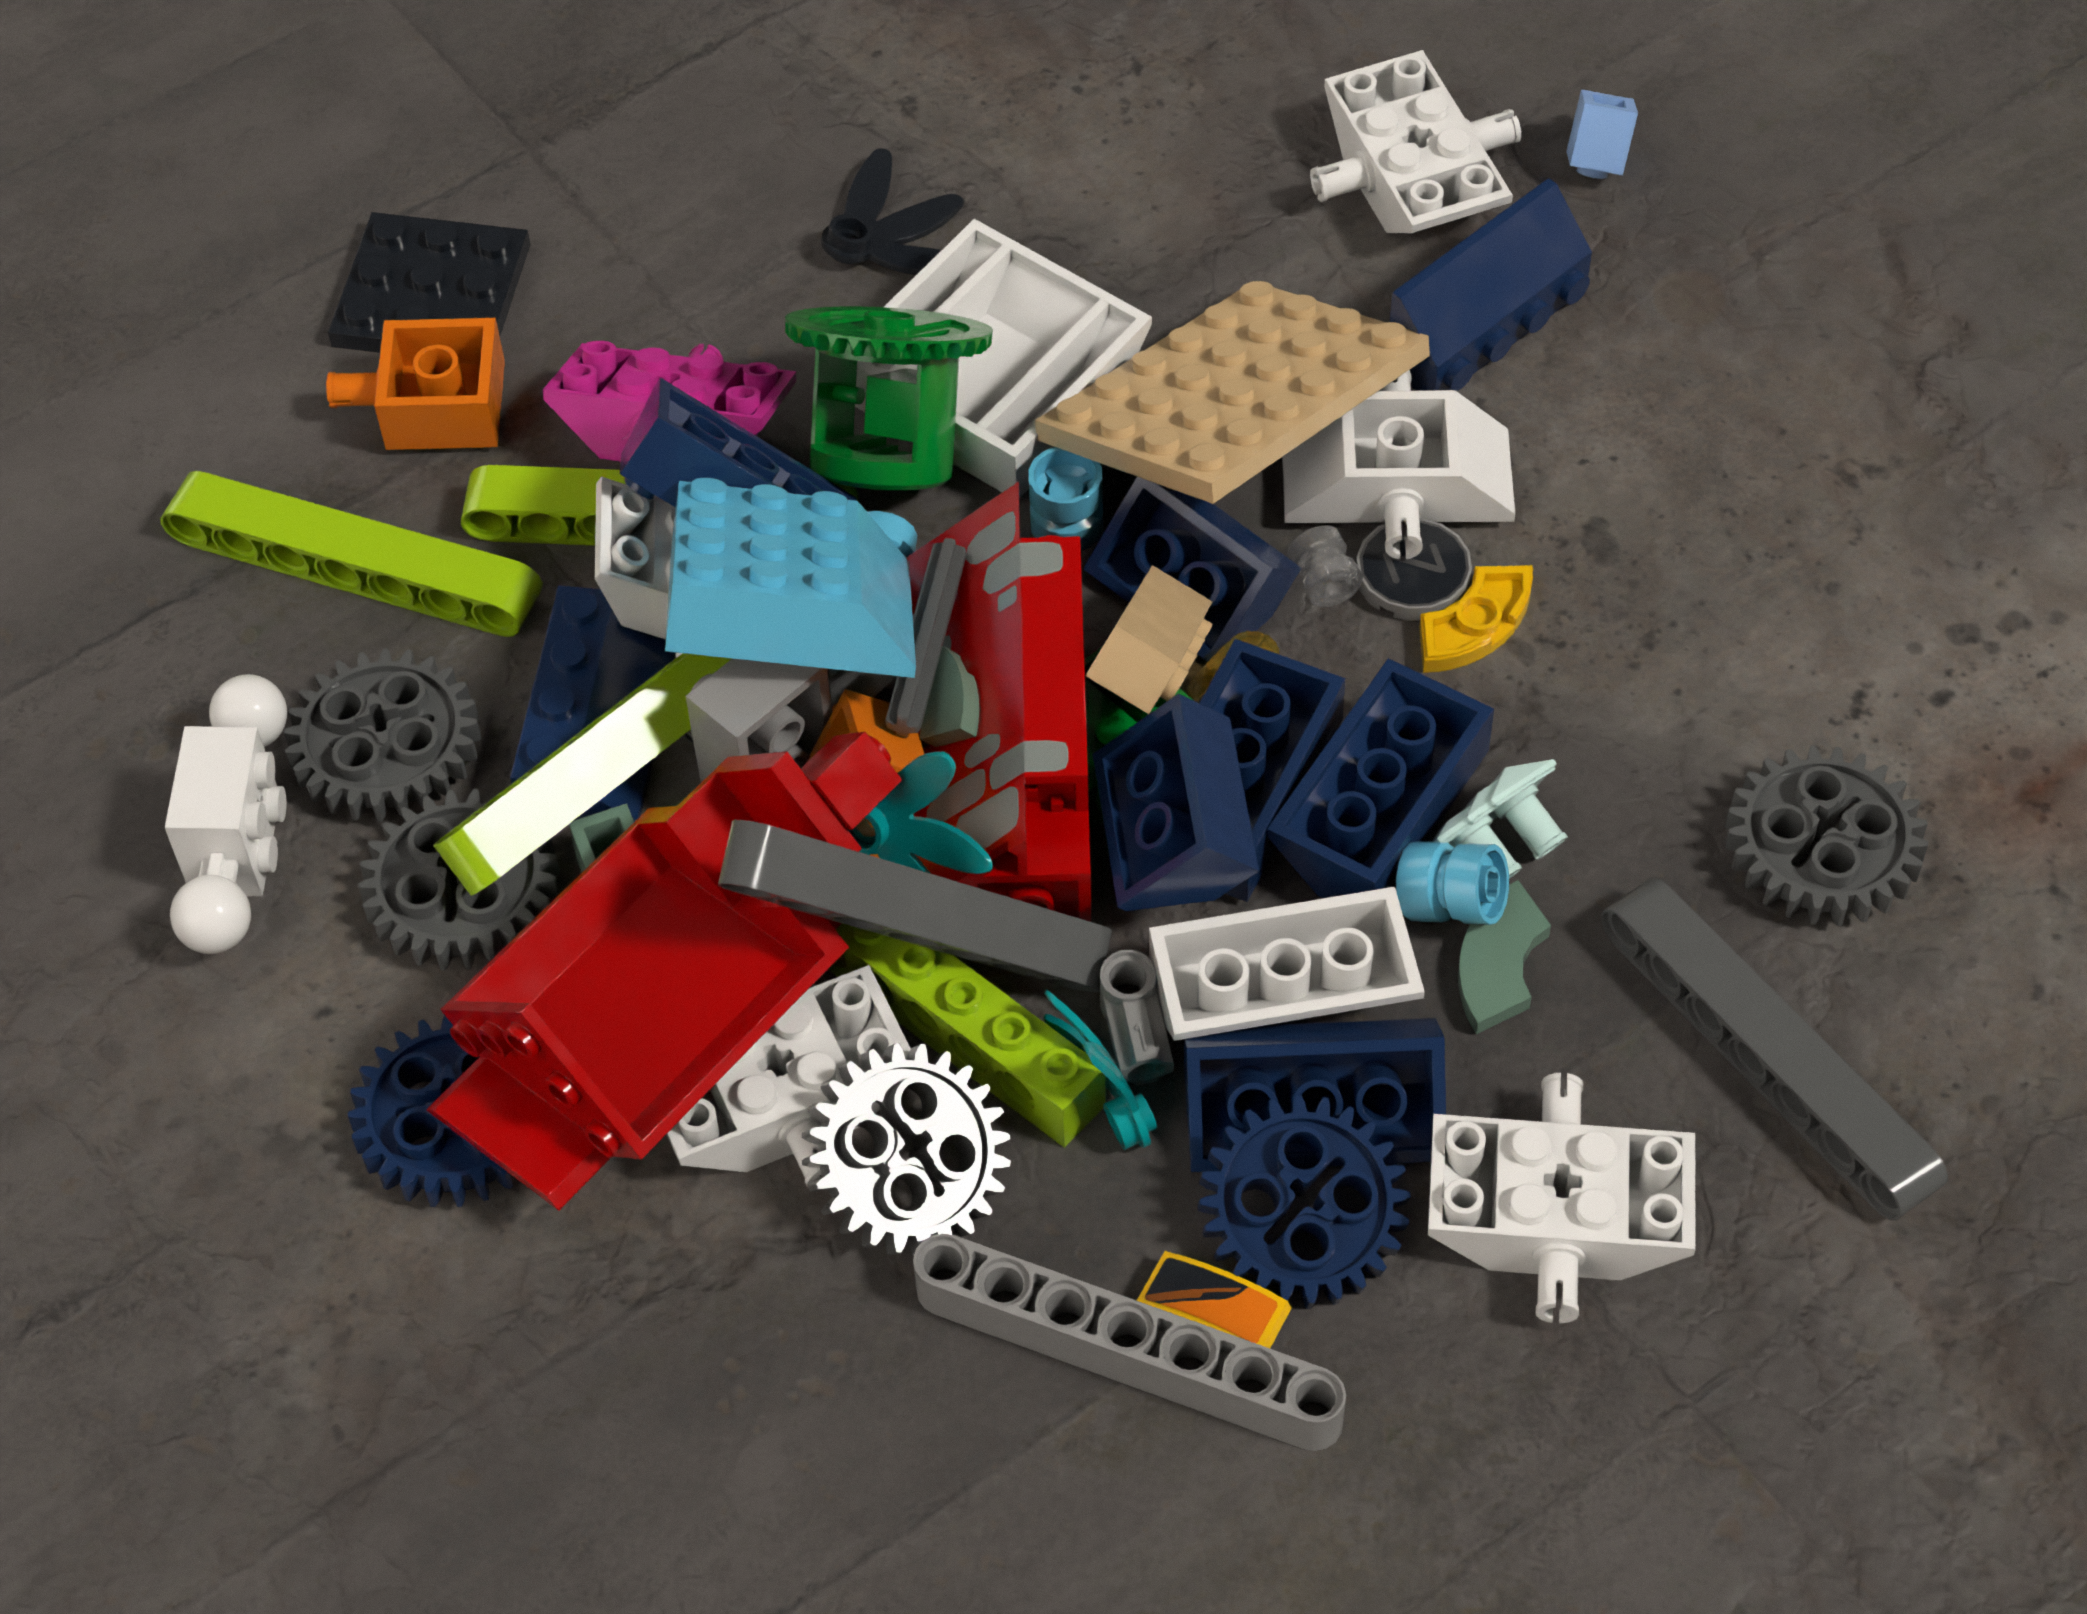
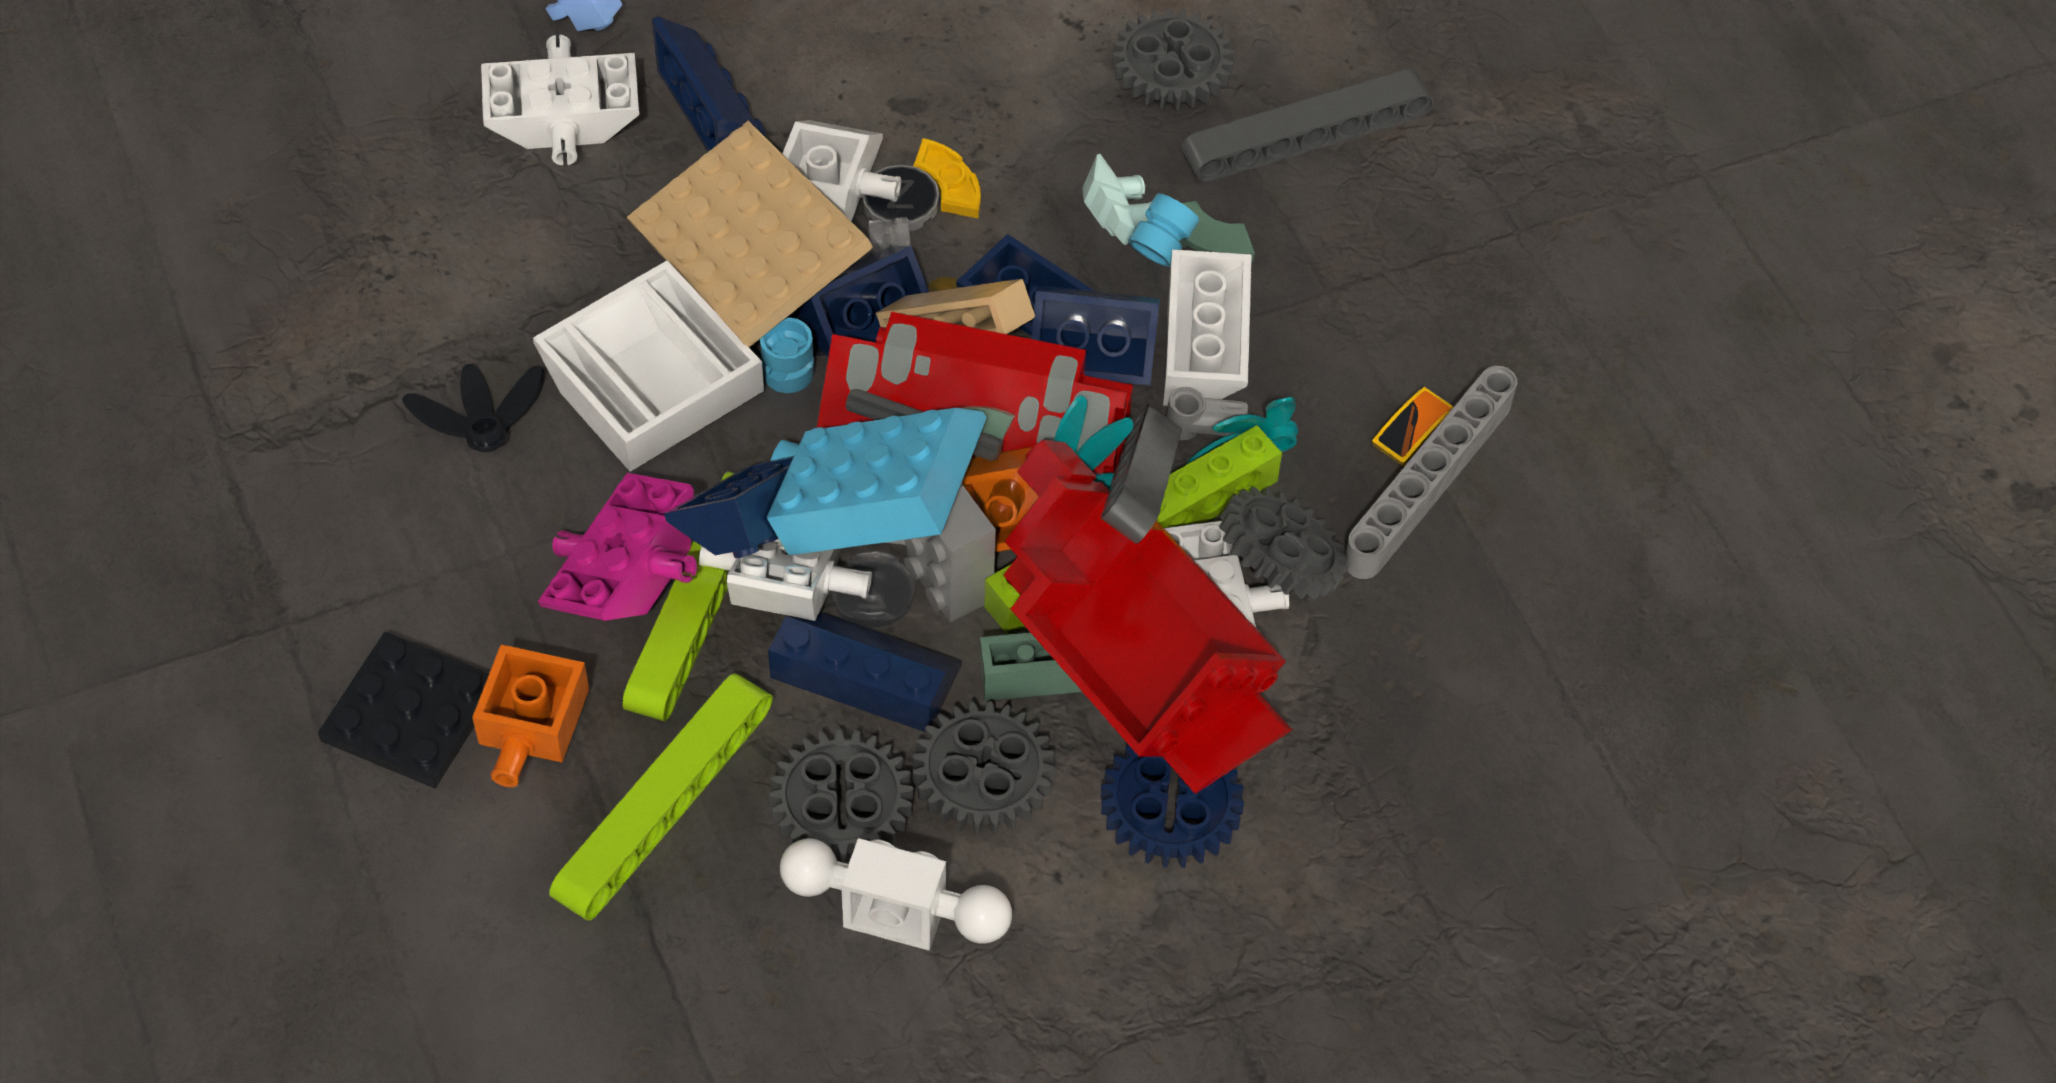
camera: 80 degrees left, 0 degrees up
beam [433,653,732,896] -> none
green piece [785,306,993,490] -> none
dark blue slope [1183,1018,1446,1172] -> none
dark blue gear [1197,1095,1411,1309] -> none
dark blue slope [1267,658,1494,898] -> none
white slope [1428,1073,1695,1323] -> none

